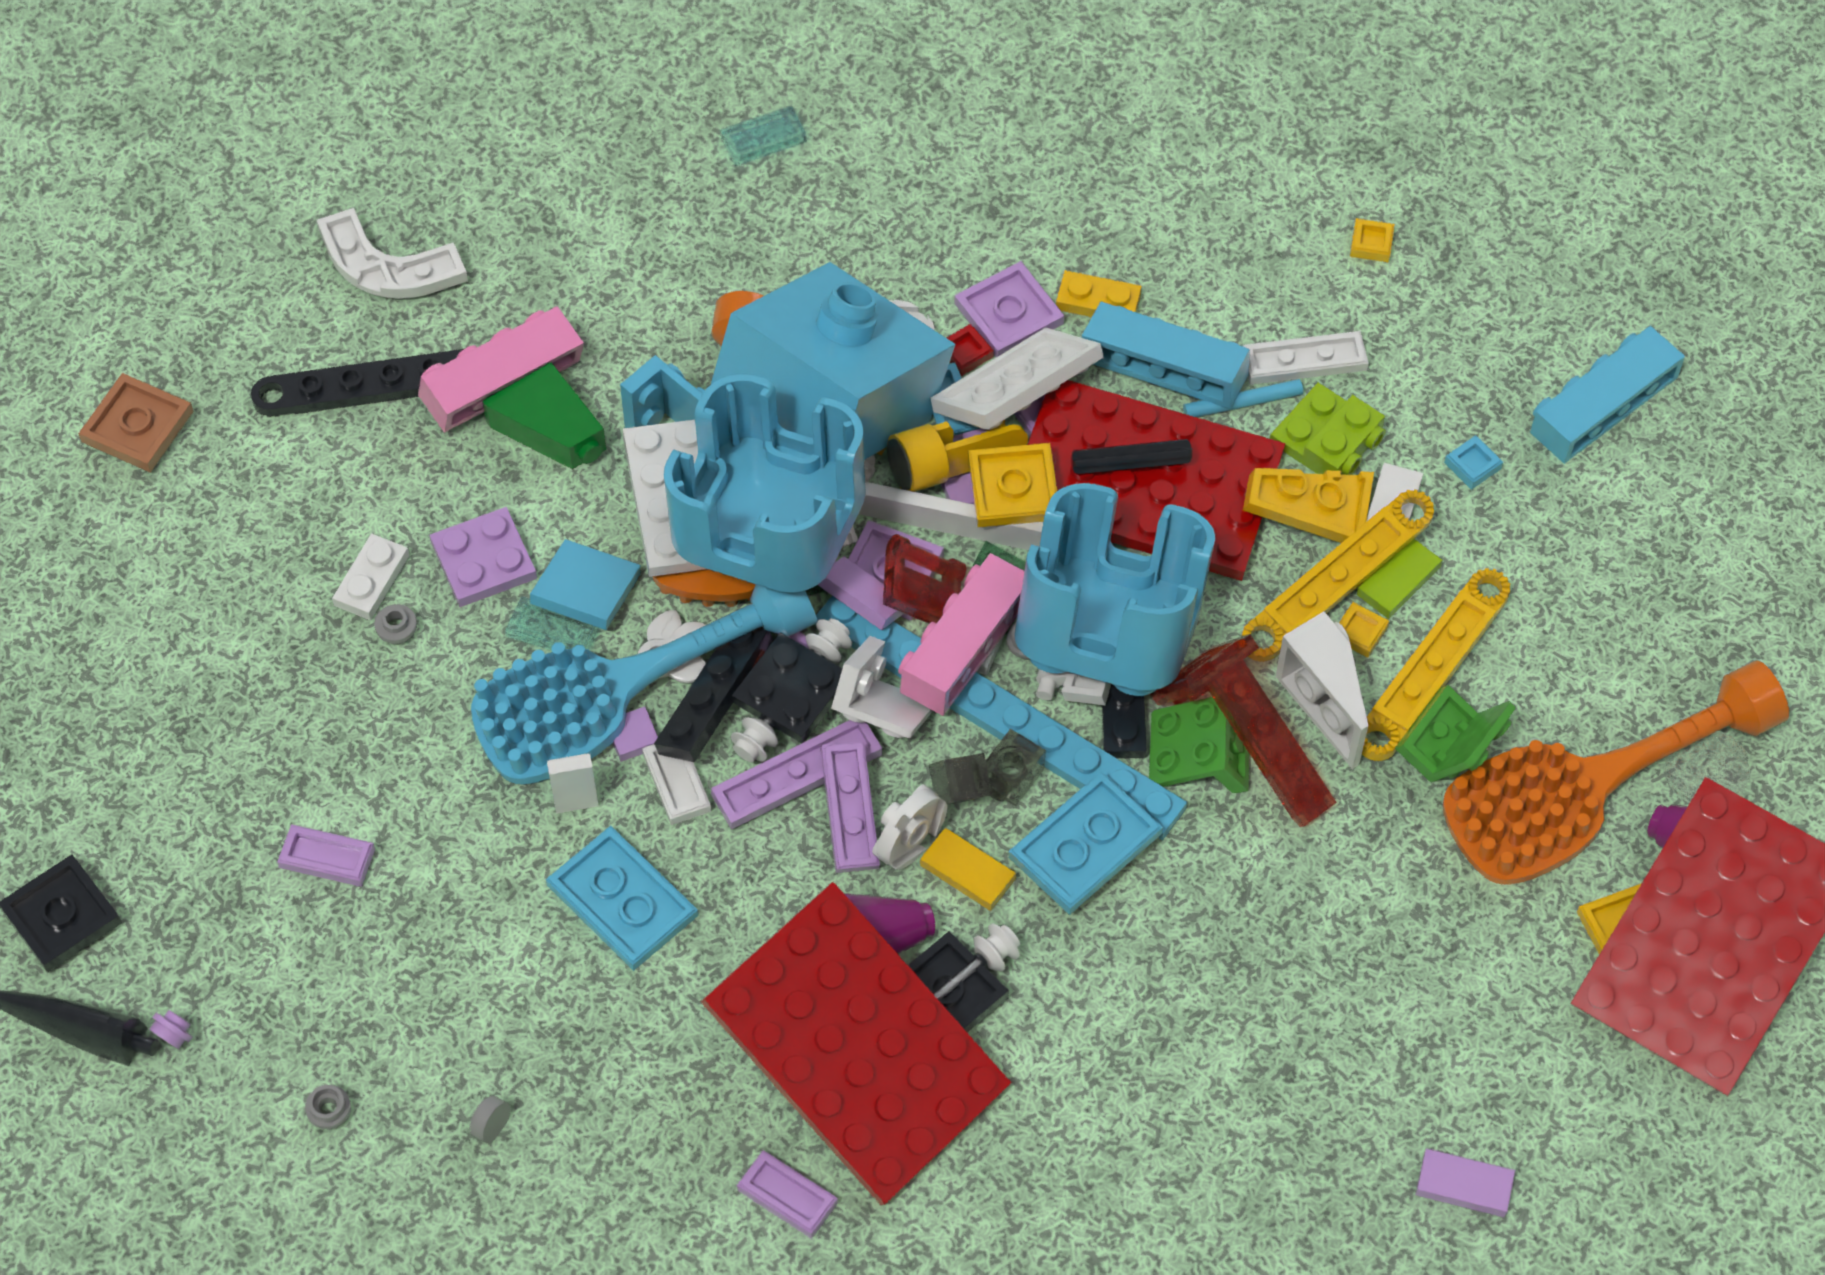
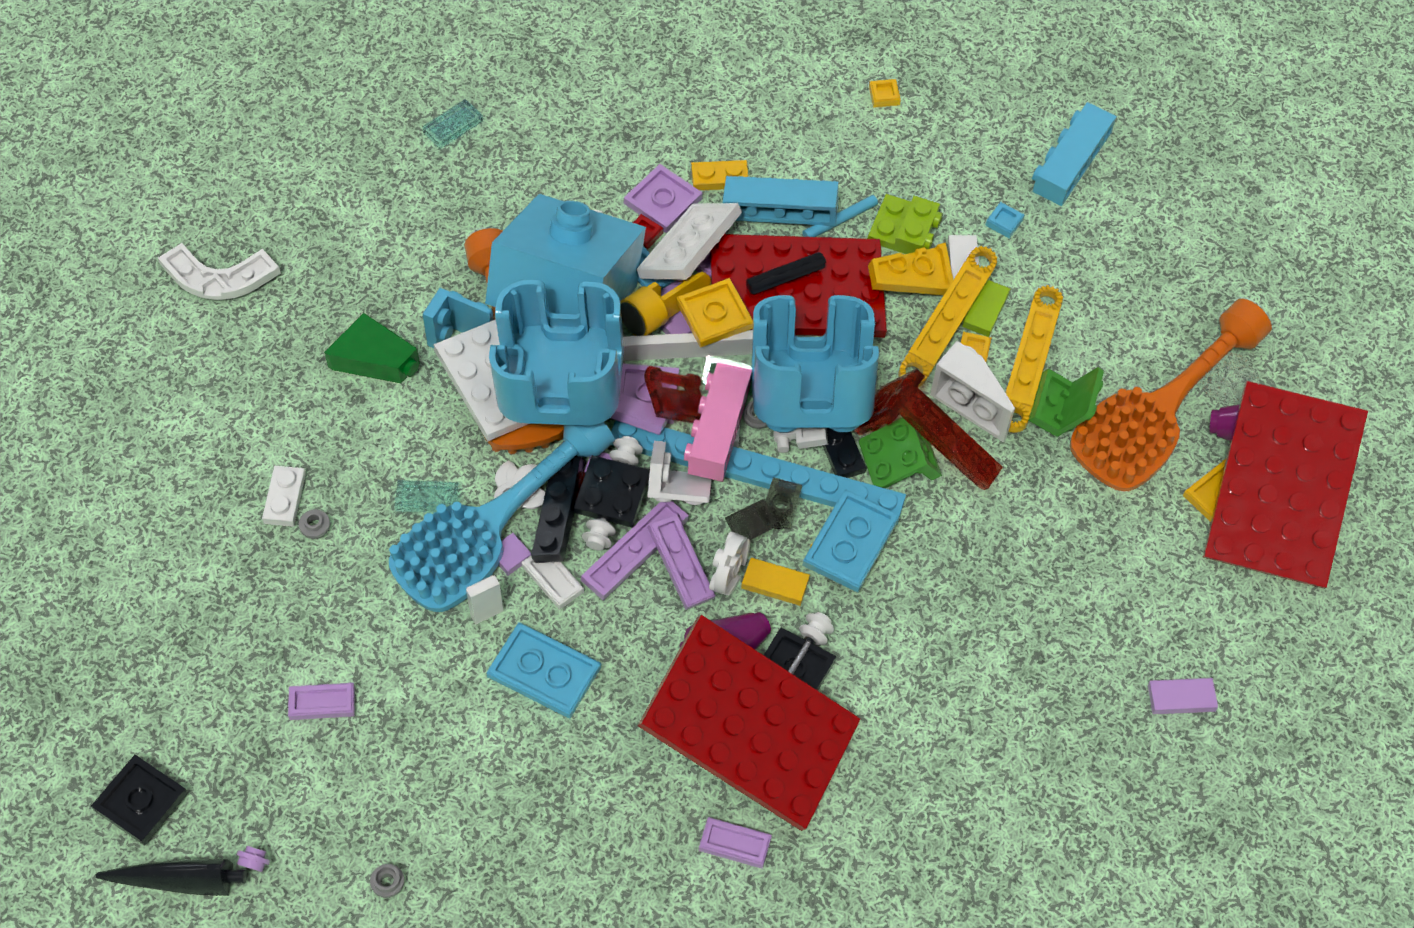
camera: 20 degrees left, 0 degrees up
nougat plate [78,373,194,473] -> none
black plate [251,349,464,417] -> none
bright pink brick [418,306,584,433] -> none
lavender plate [429,507,537,607] -> none
light grey tile [470,1095,510,1143] -> none
medium azure tile [530,539,641,630] -> none
white tile [1243,331,1369,385] -> none

